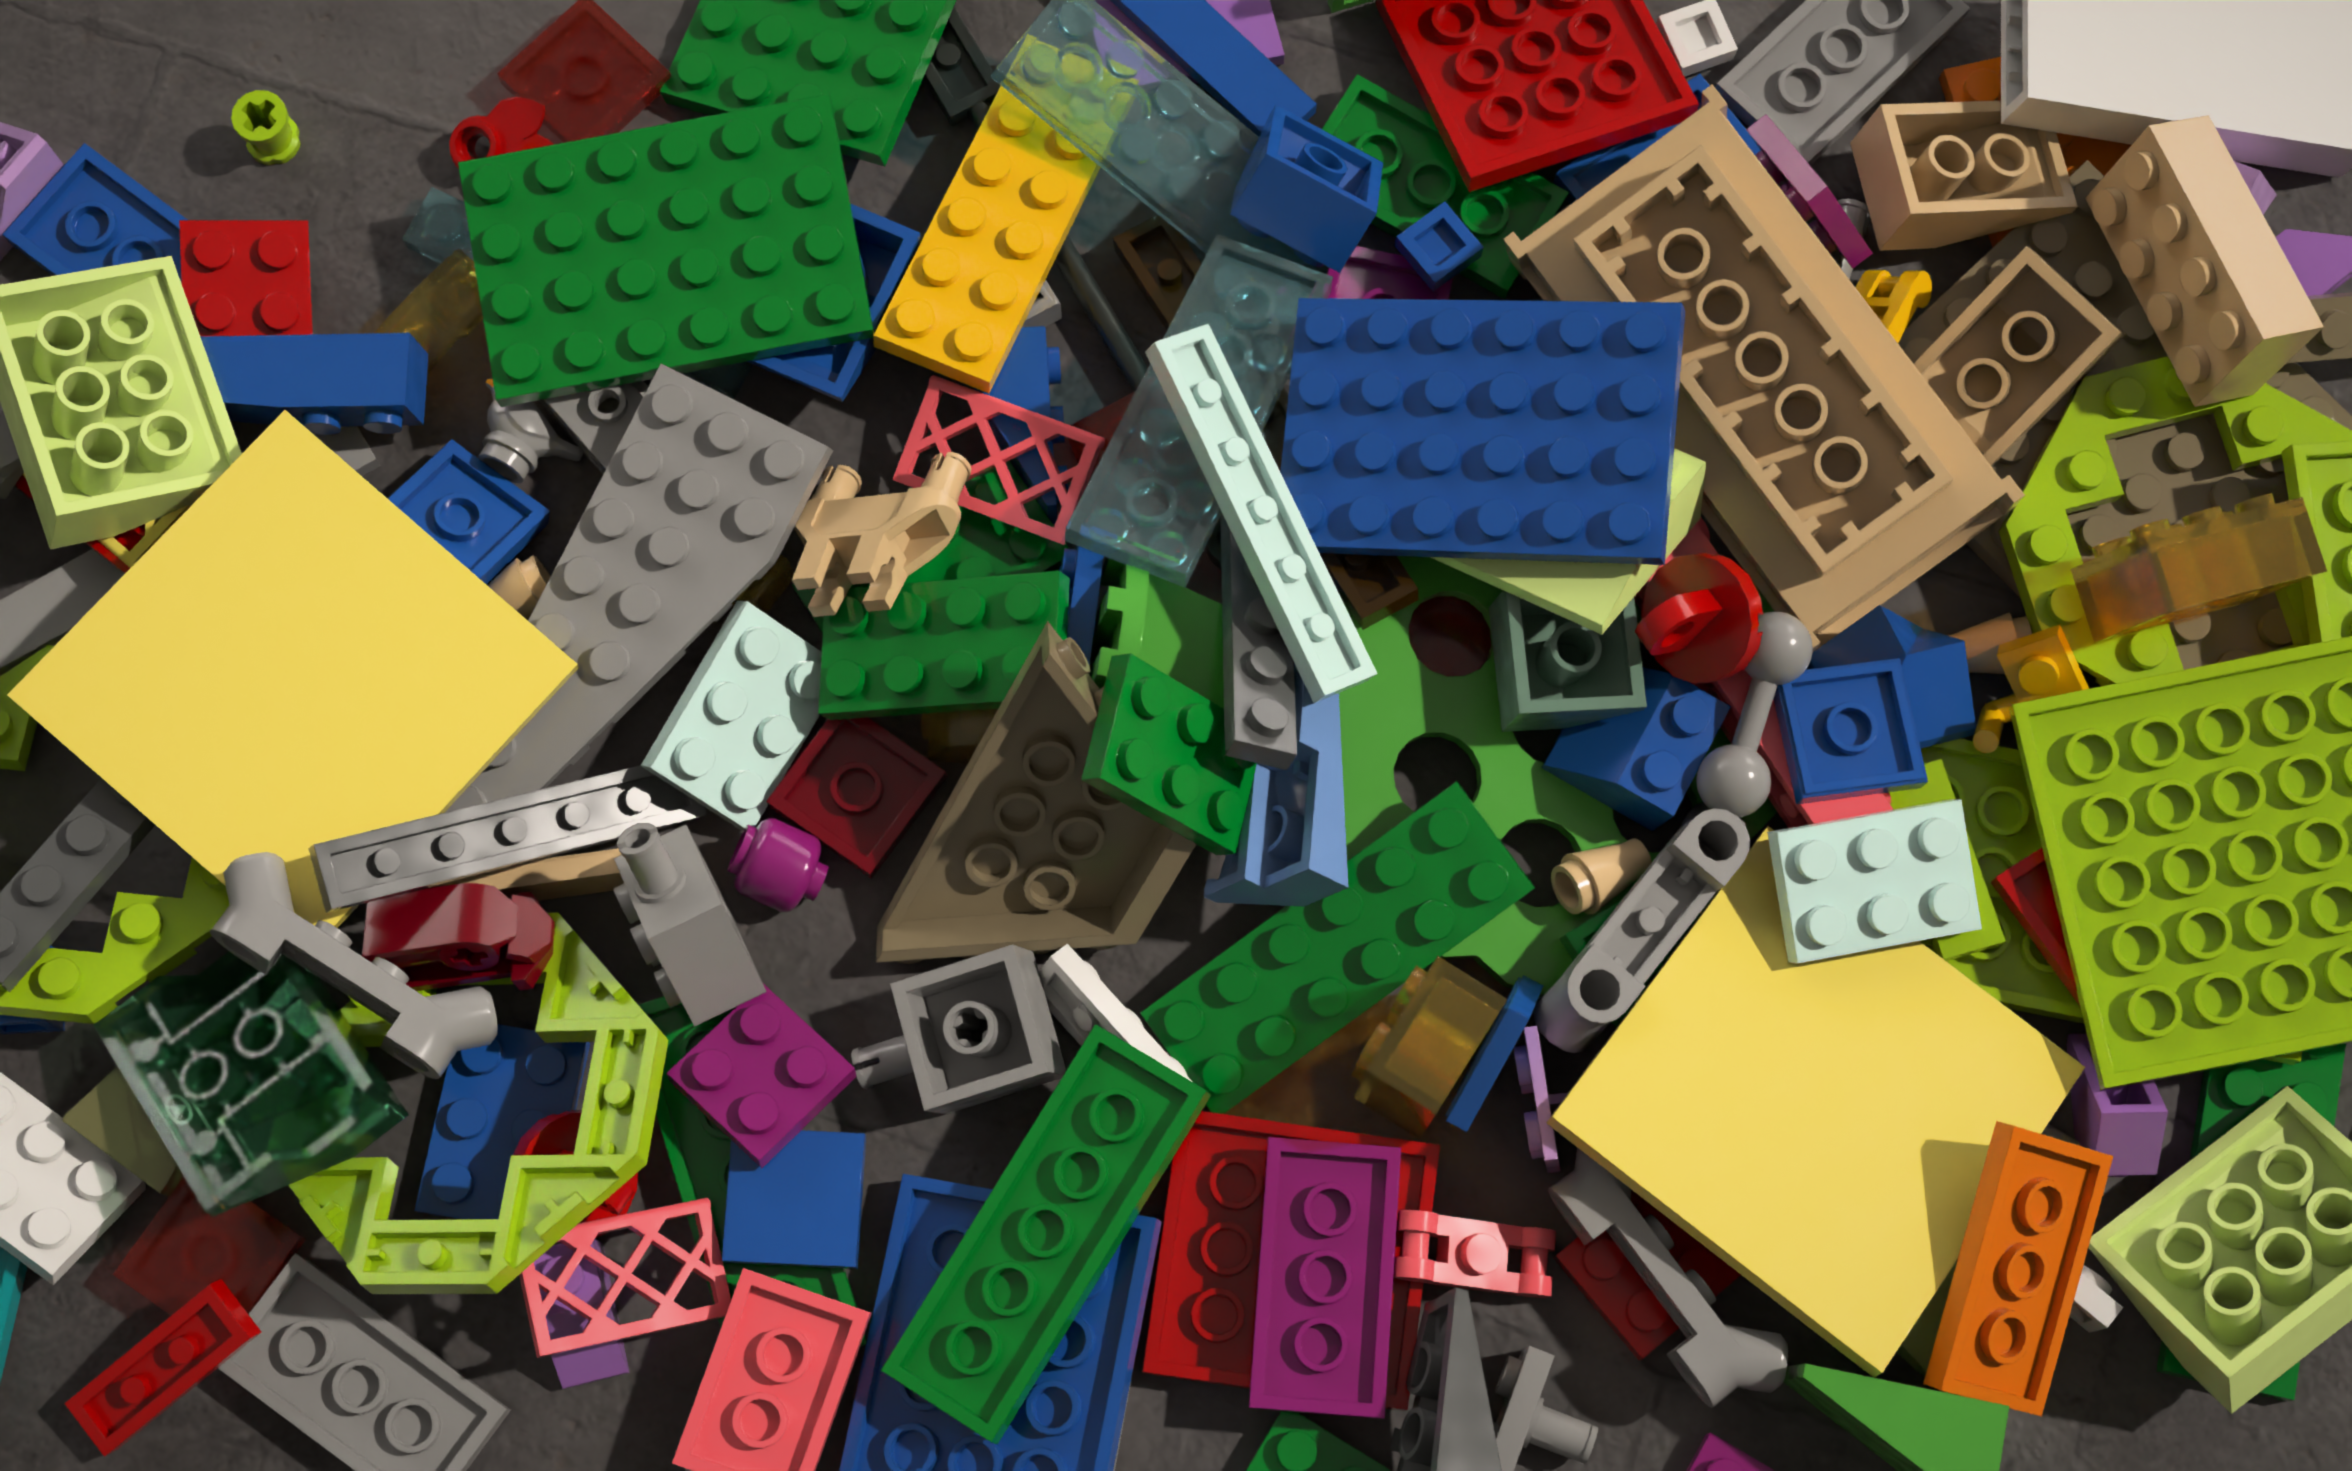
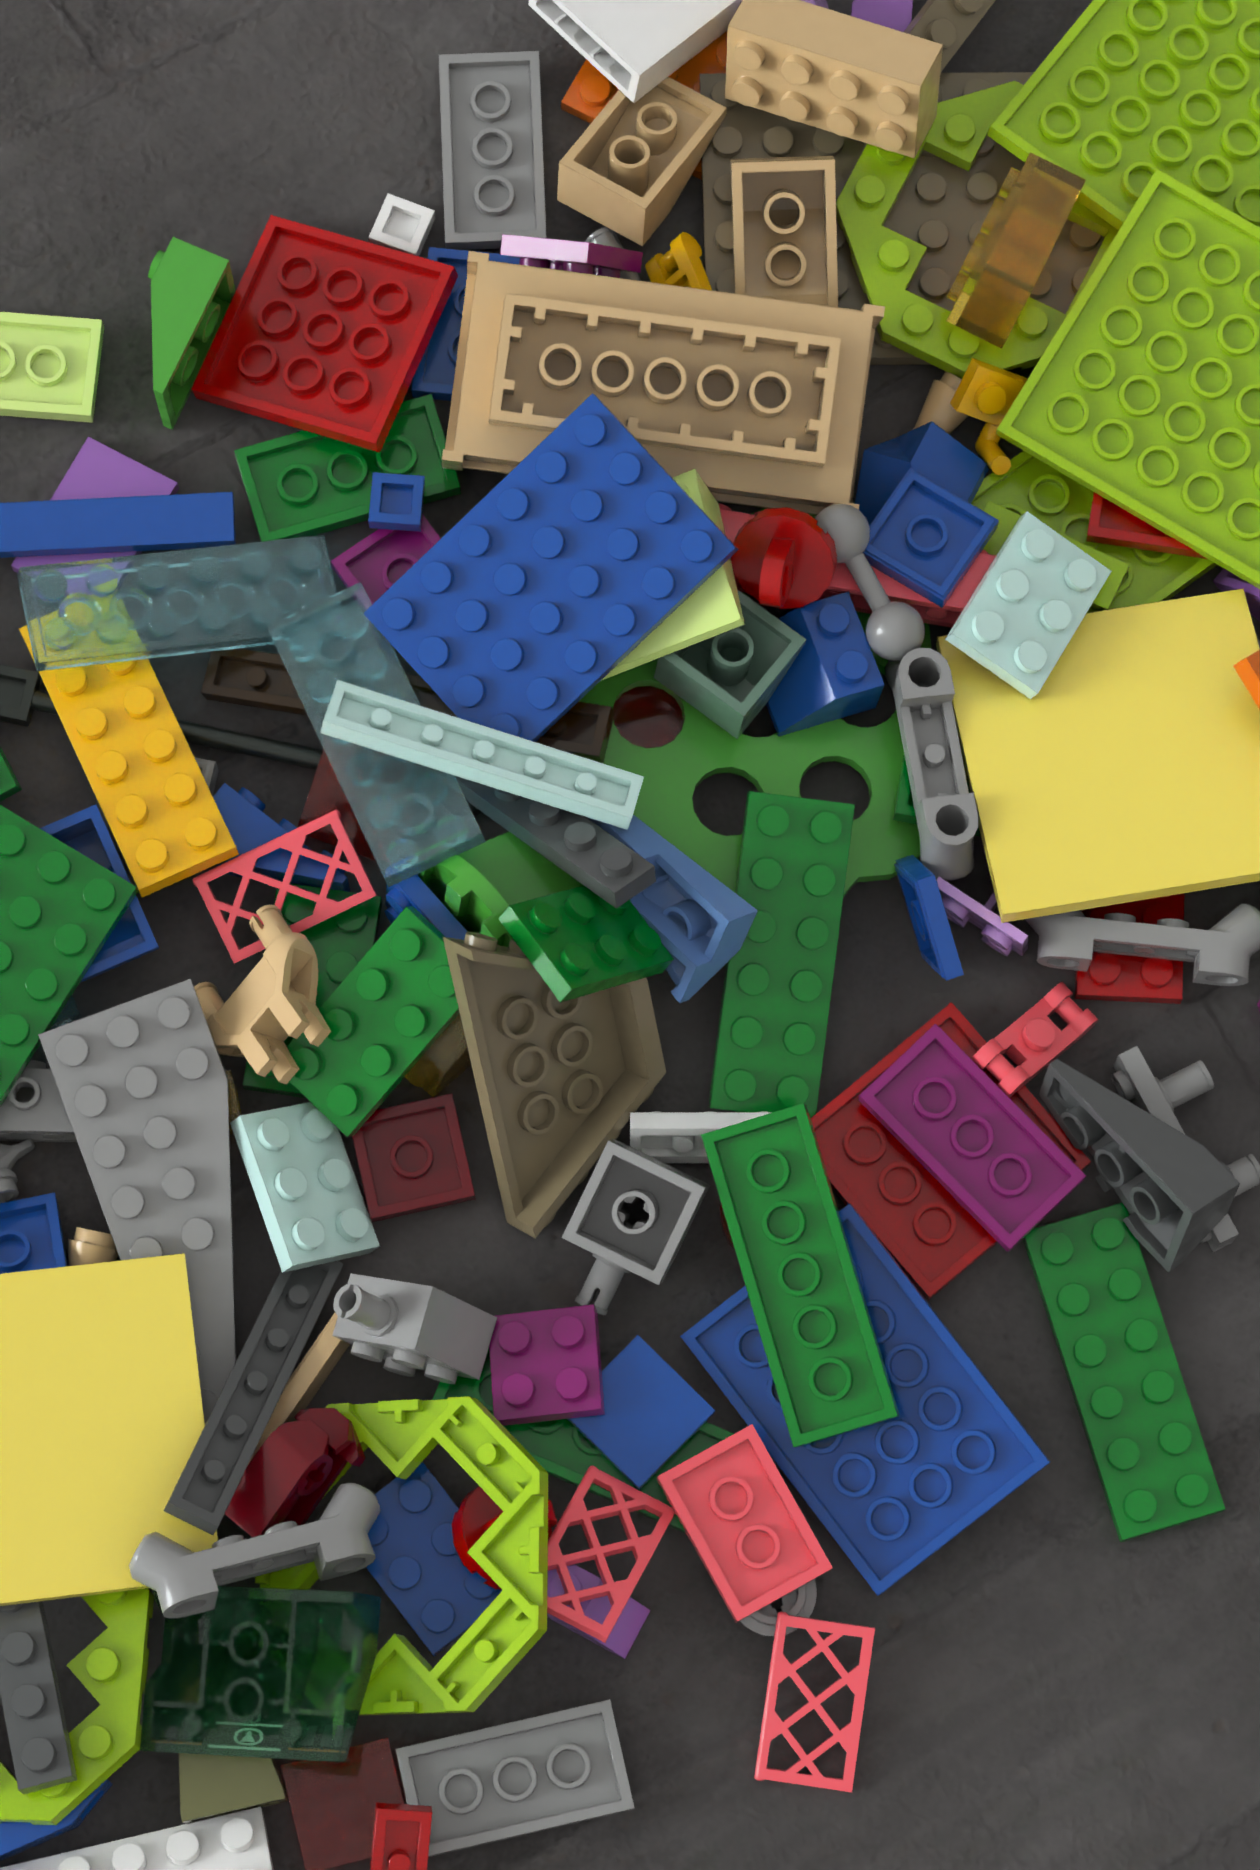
camera: 45 degrees left, 0 degrees up
magenta head [727,818,829,913] -> none
blue slope [1230,105,1383,273] -> none
clear yellow brick [1351,956,1507,1139] -> none
tan cone [1551,838,1652,914] -> none

